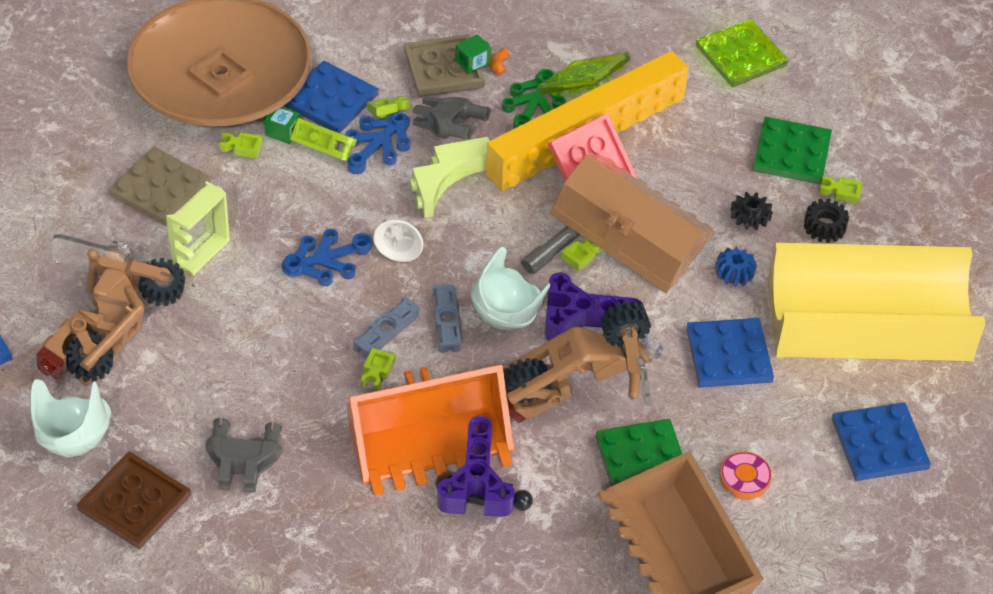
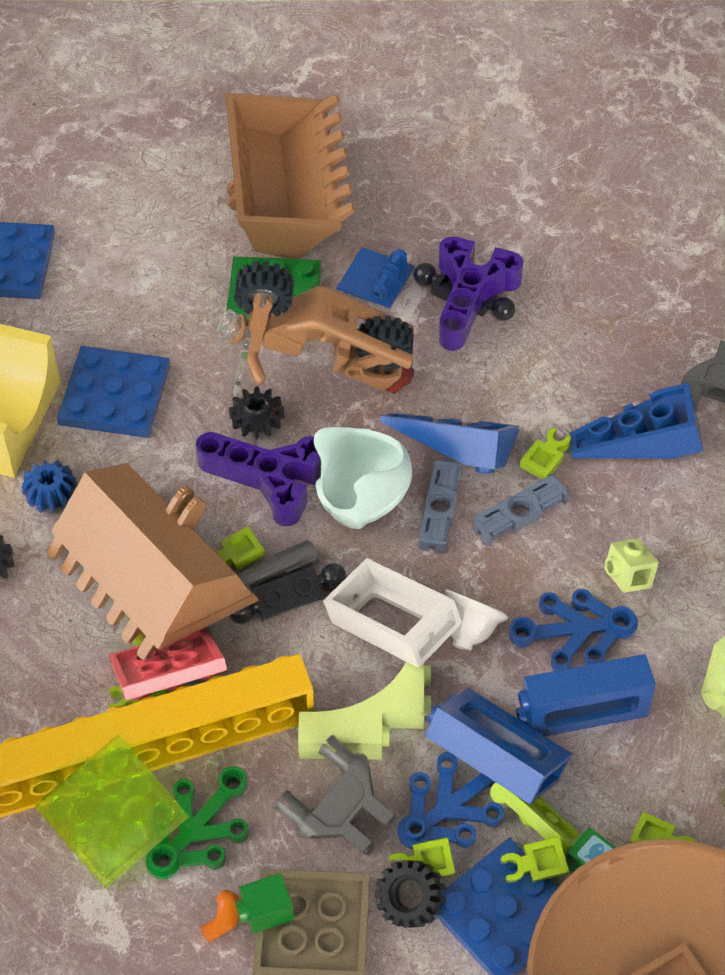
camera: 160 degrees left, 5 degrees up
orange piece [346,365,514,496] -> none
tile [720,451,772,499] -> none
none -> black plate [229,563,346,624]
none -> white piece [323,558,462,668]
none -> blue hinge [336,247,415,309]
none -> black tyre [375,860,446,928]
none -> wedge [380,413,519,474]
none -> blue piece [425,688,572,804]
none -> lime plate [500,836,569,883]
none -> blue piece [516,654,656,736]
none -> blue wedge [569,382,704,459]
none -> yellowish green brick [604,538,659,593]

